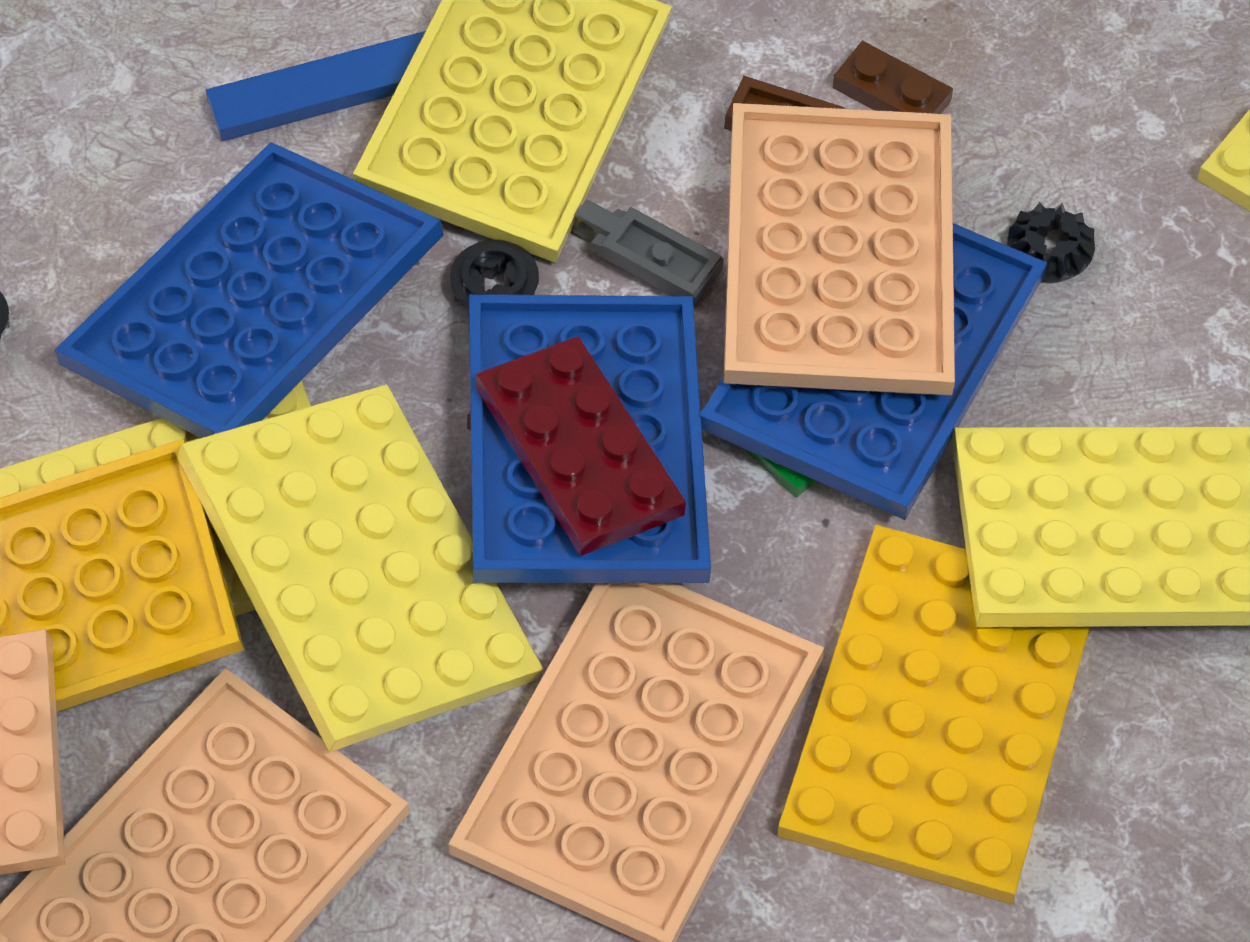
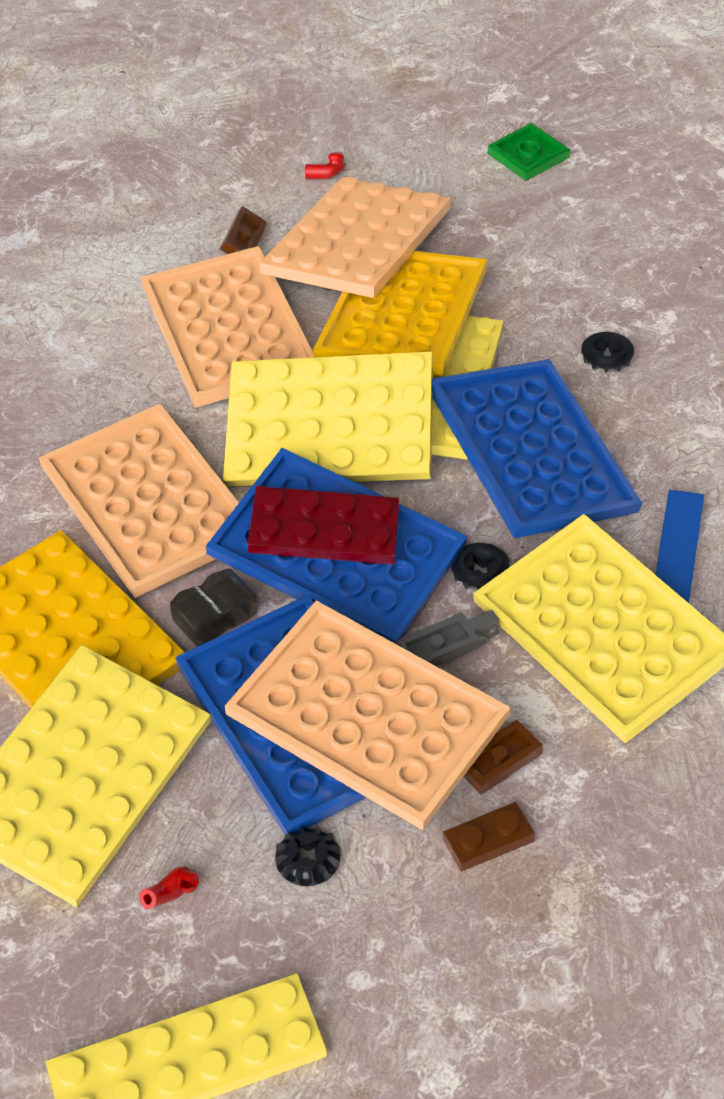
camera: 125 degrees right, 10 degrees down
none -> red arm [139,867,199,910]
none -> clear smoke brick [170,569,257,646]

